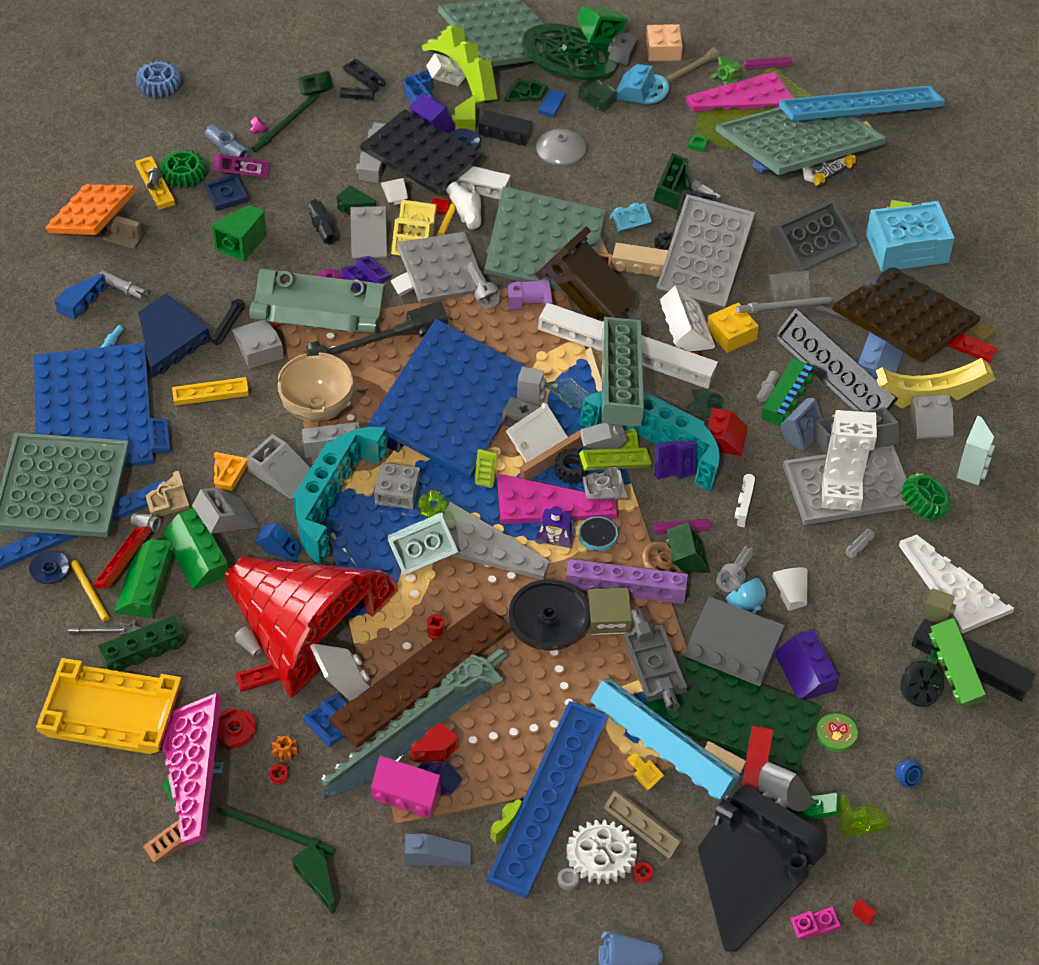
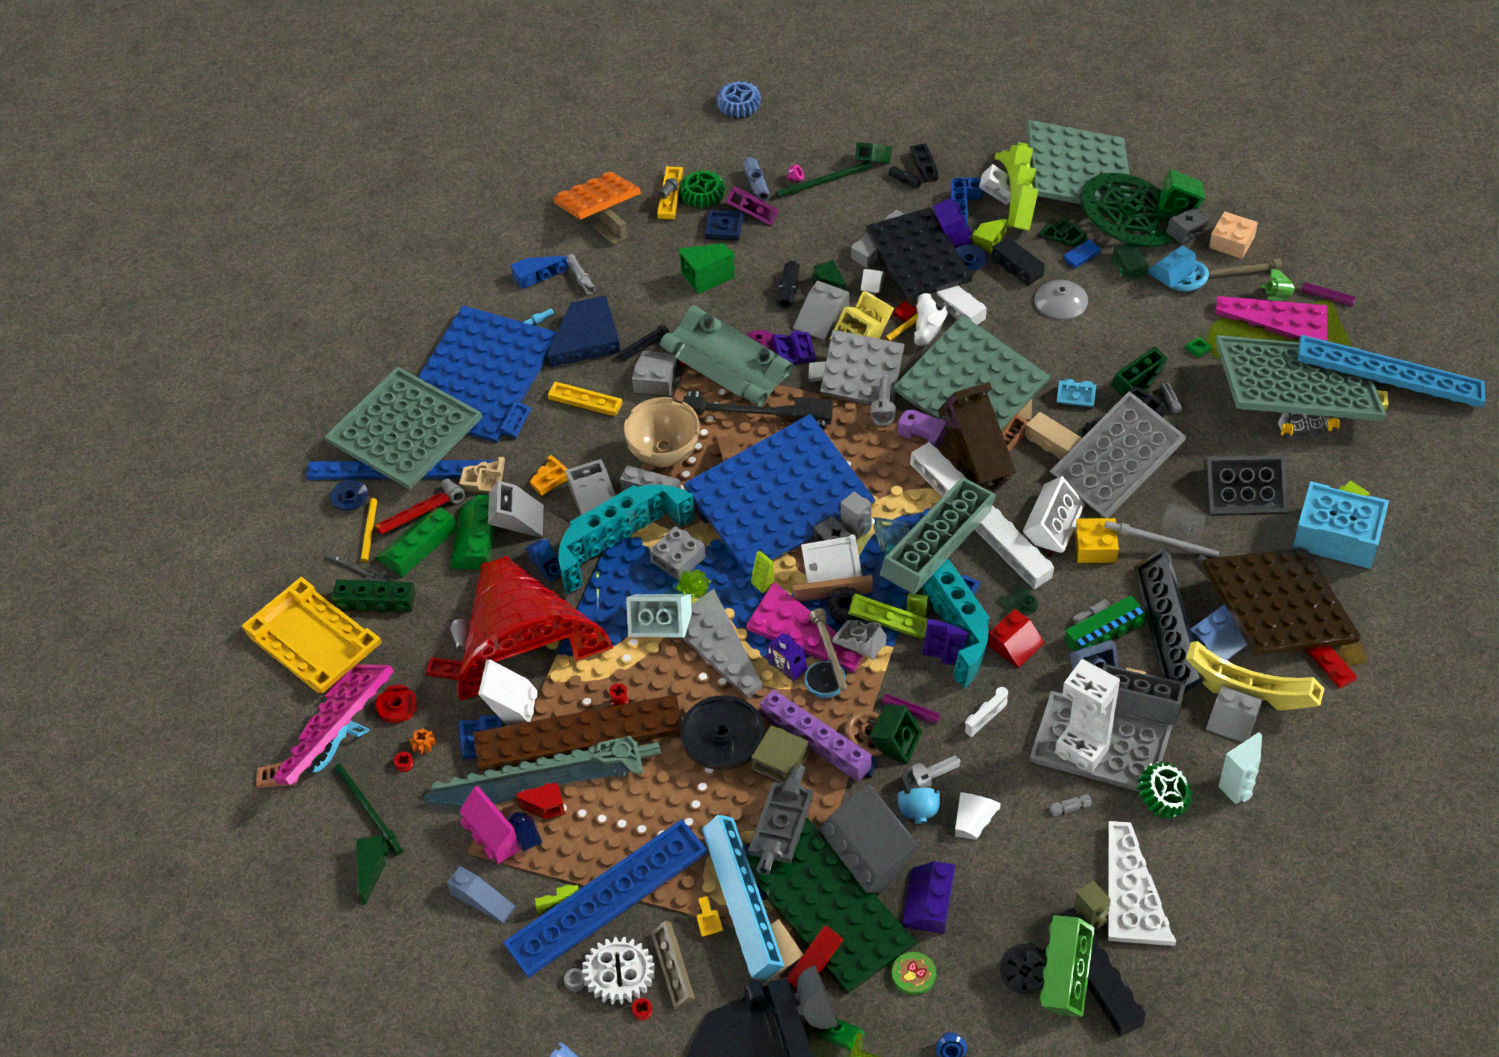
camera: 35 degrees right, 0 degrees up
light grey slope [580,423,627,449] -> none
none -> dark tan piece [809,608,847,691]

